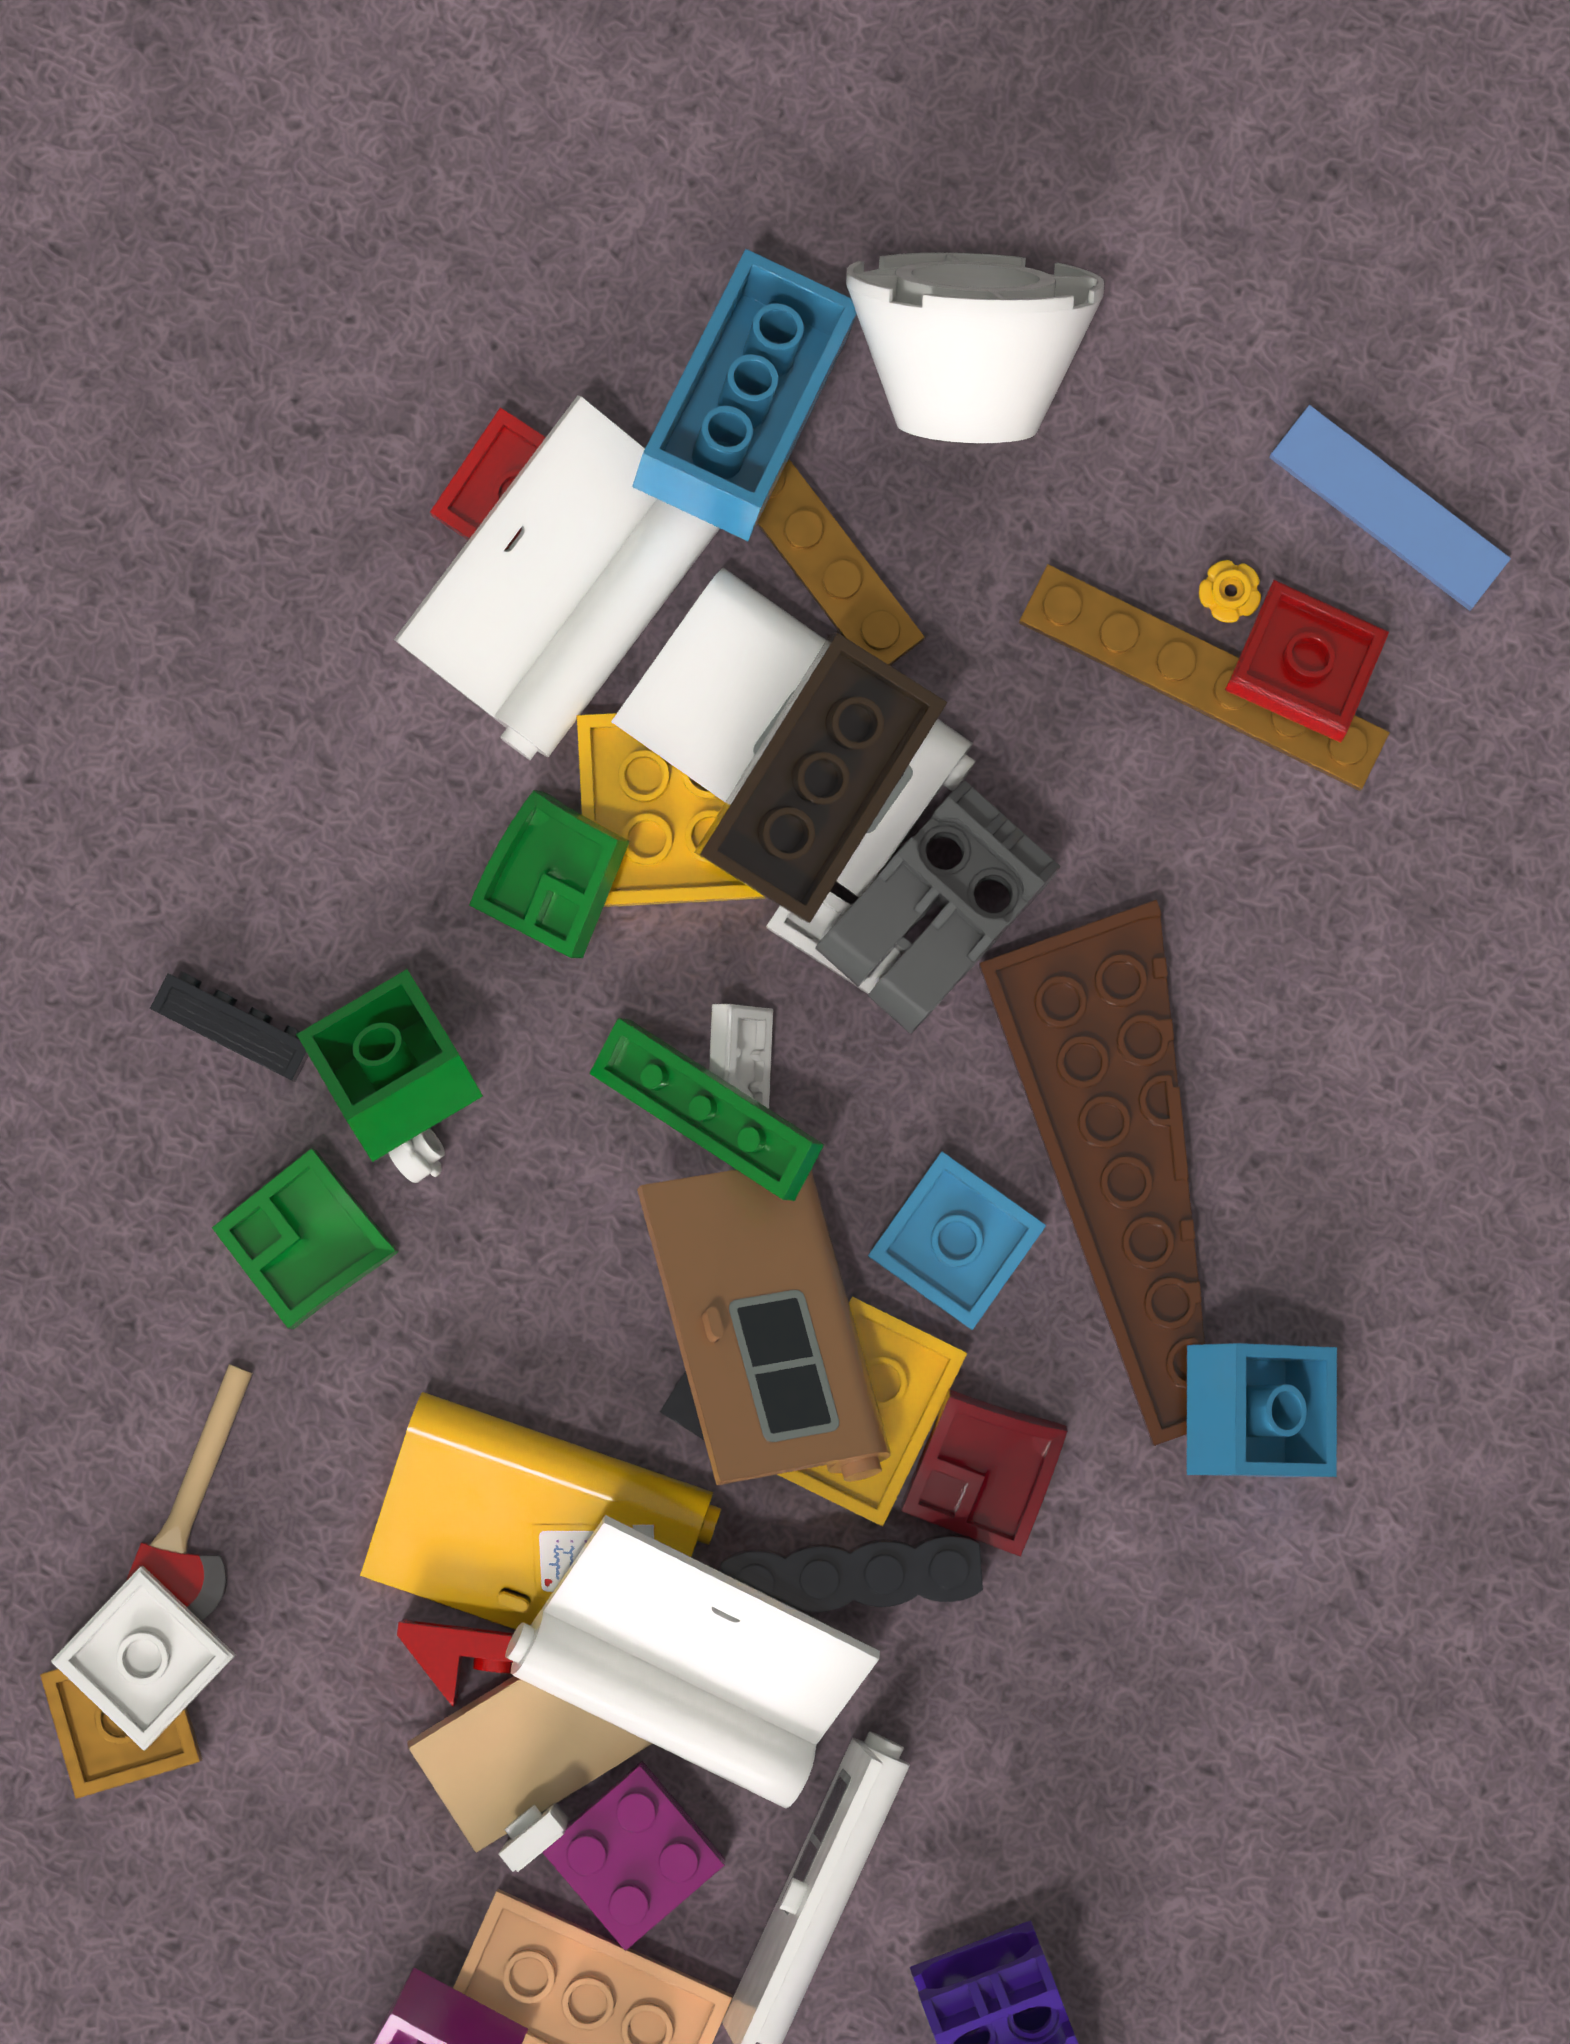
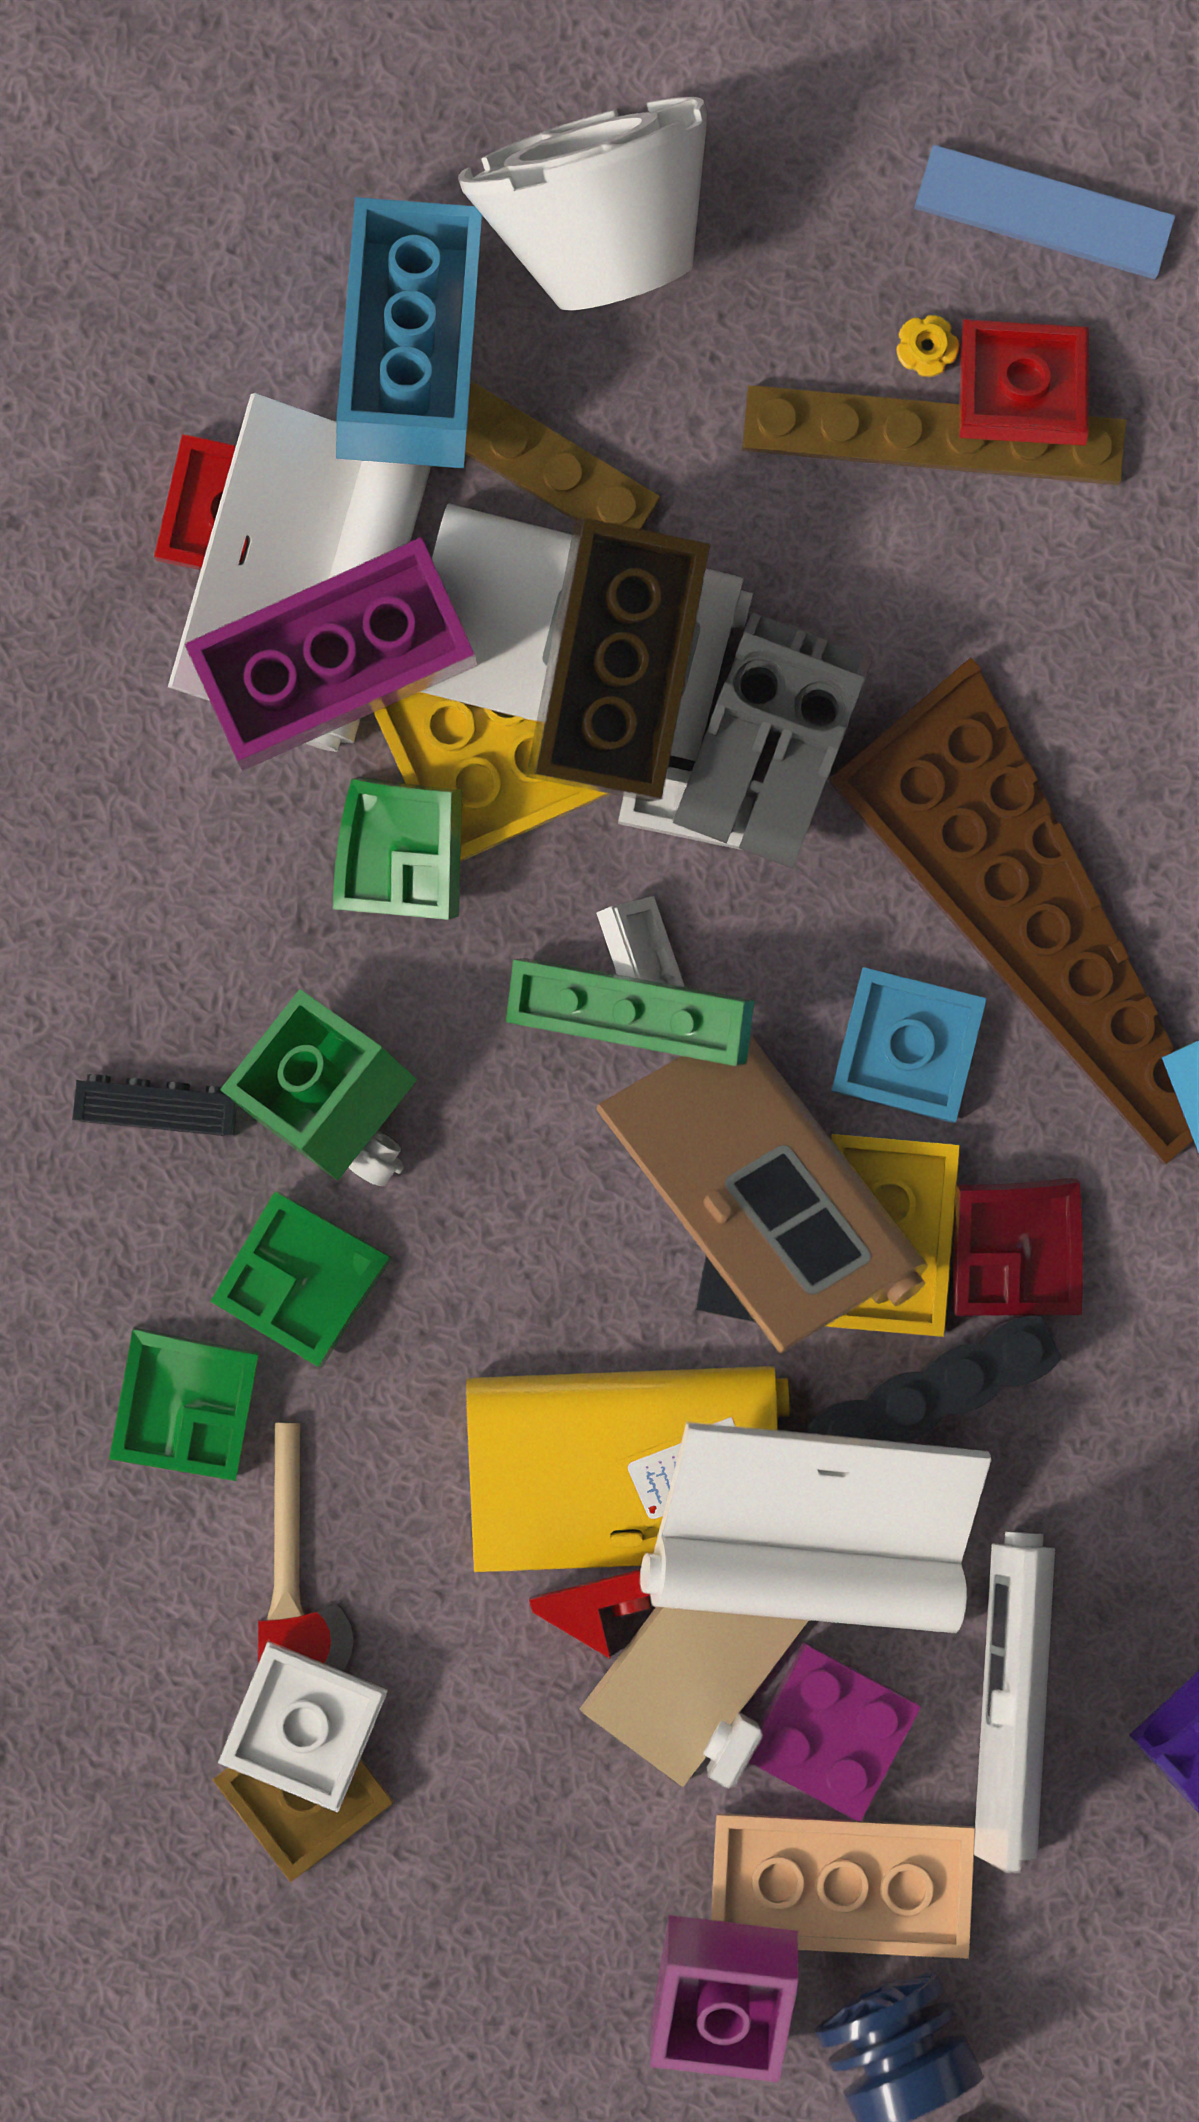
camera: 25 degrees left, 0 degrees up
none -> green plate [109,1327,259,1481]
none -> magenta brick [184,537,477,771]

